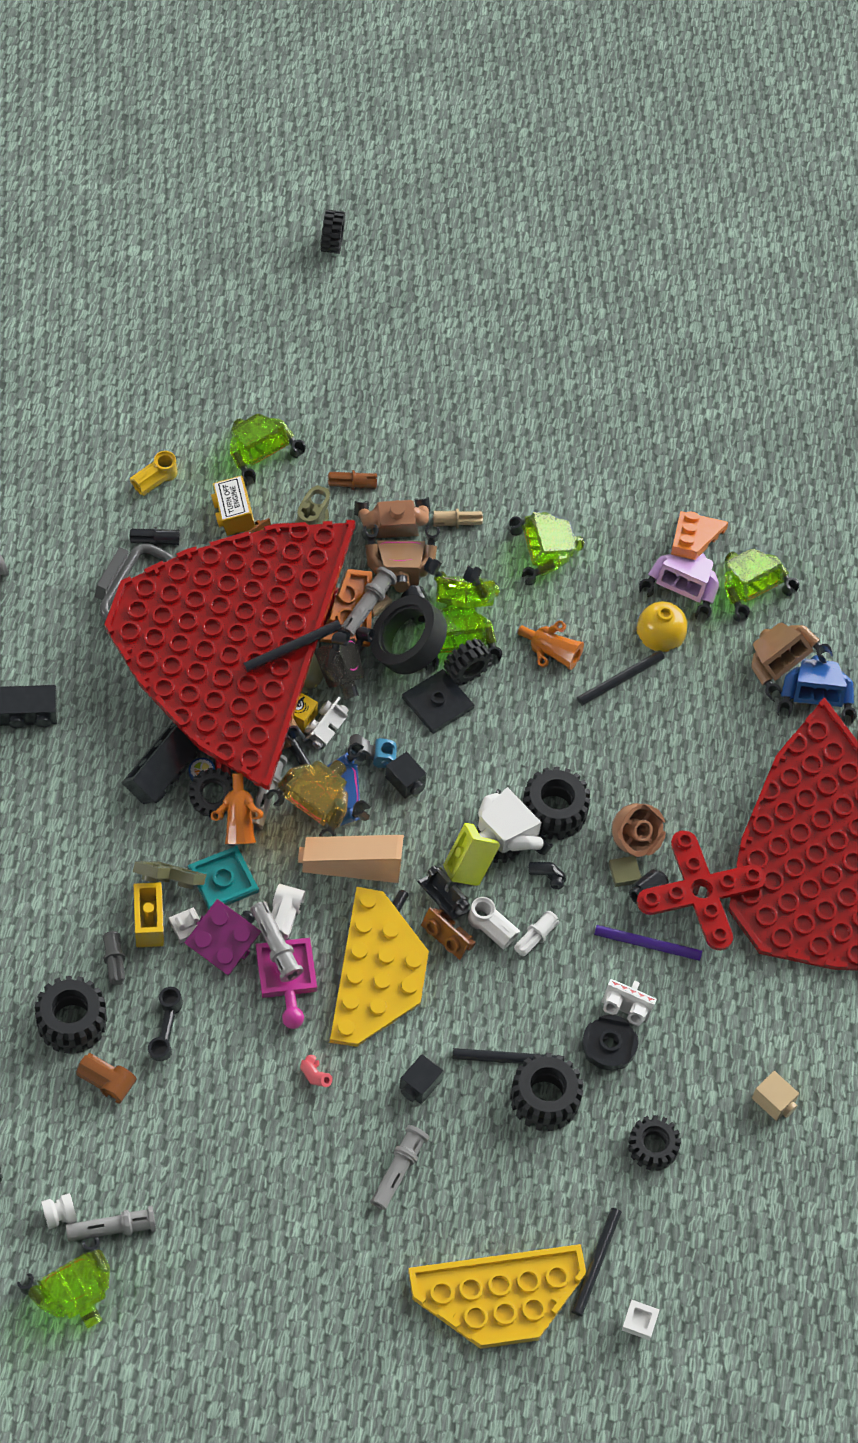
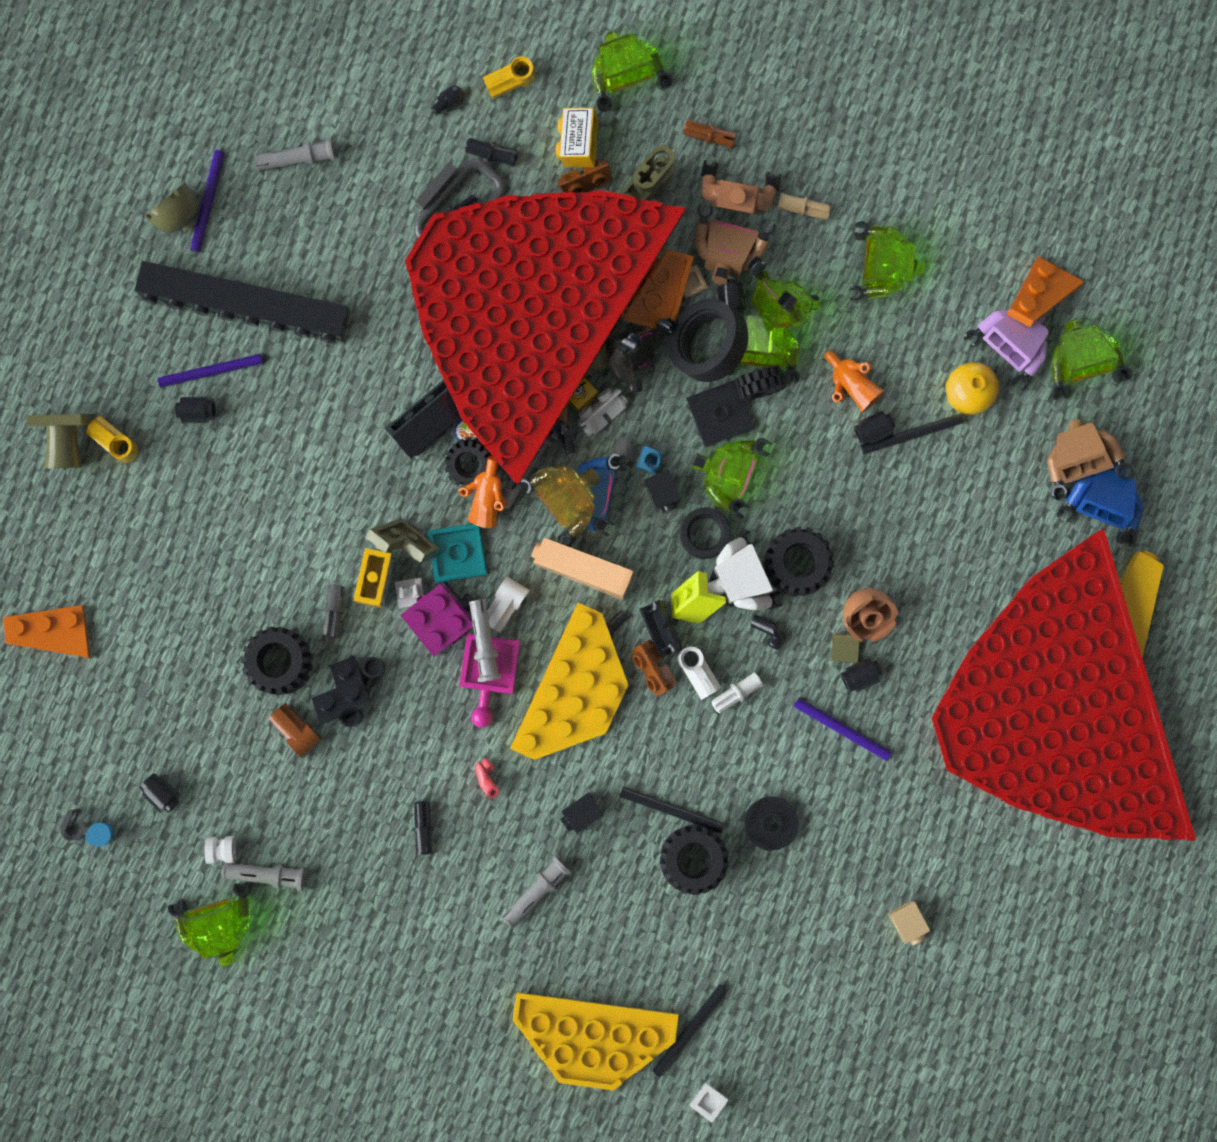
camera: 25 degrees right, 25 degrees up
black bar [243,620,342,673] -> none
light grey pin [341,567,397,637] -> none
white hips [602,979,657,1026] -> none
black tyre [628,1115,681,1171] -> none
red piece [637,830,766,951] -> none
none -> black plate [312,656,372,725]
none -> black axle [412,801,434,855]
none -> black cylinder [431,85,464,116]
none -> black tyre [680,507,731,559]
none -> clear neon green torso [692,438,772,519]
none -> black brick [854,411,895,445]

